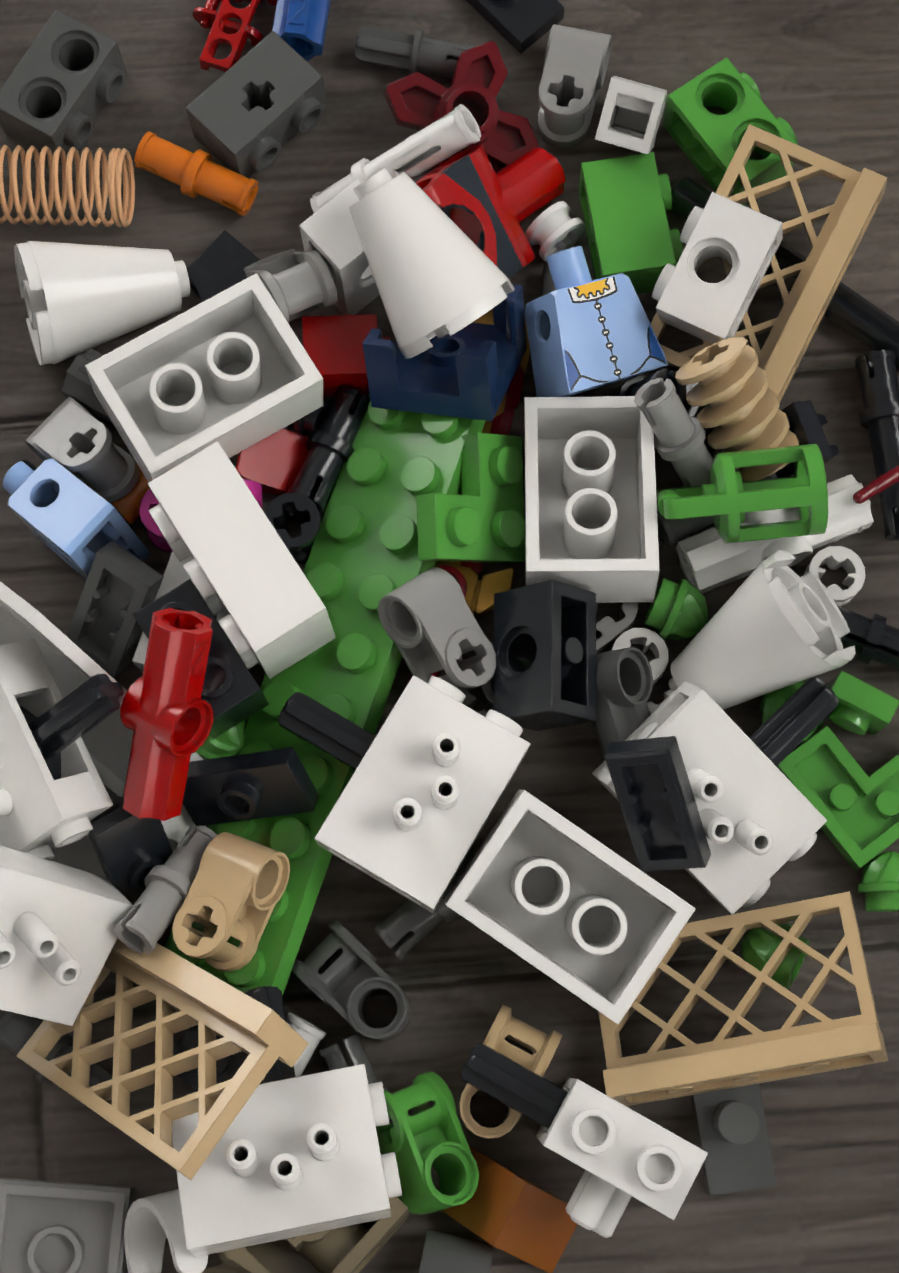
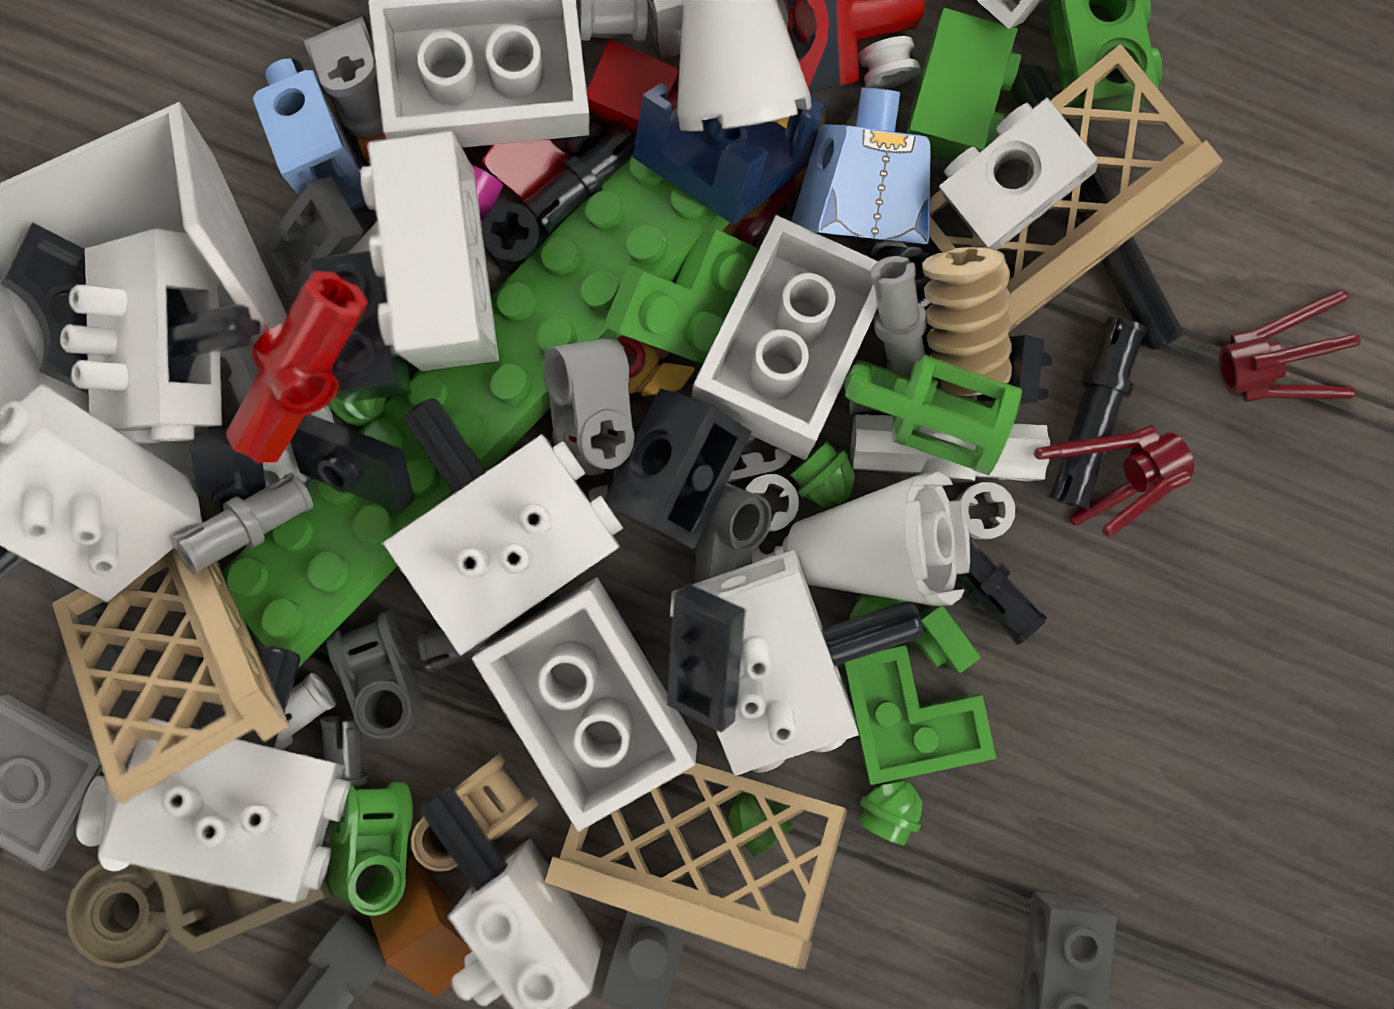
camera: 20 degrees right, 10 degrees up
tan piece [172,832,290,972] -> none

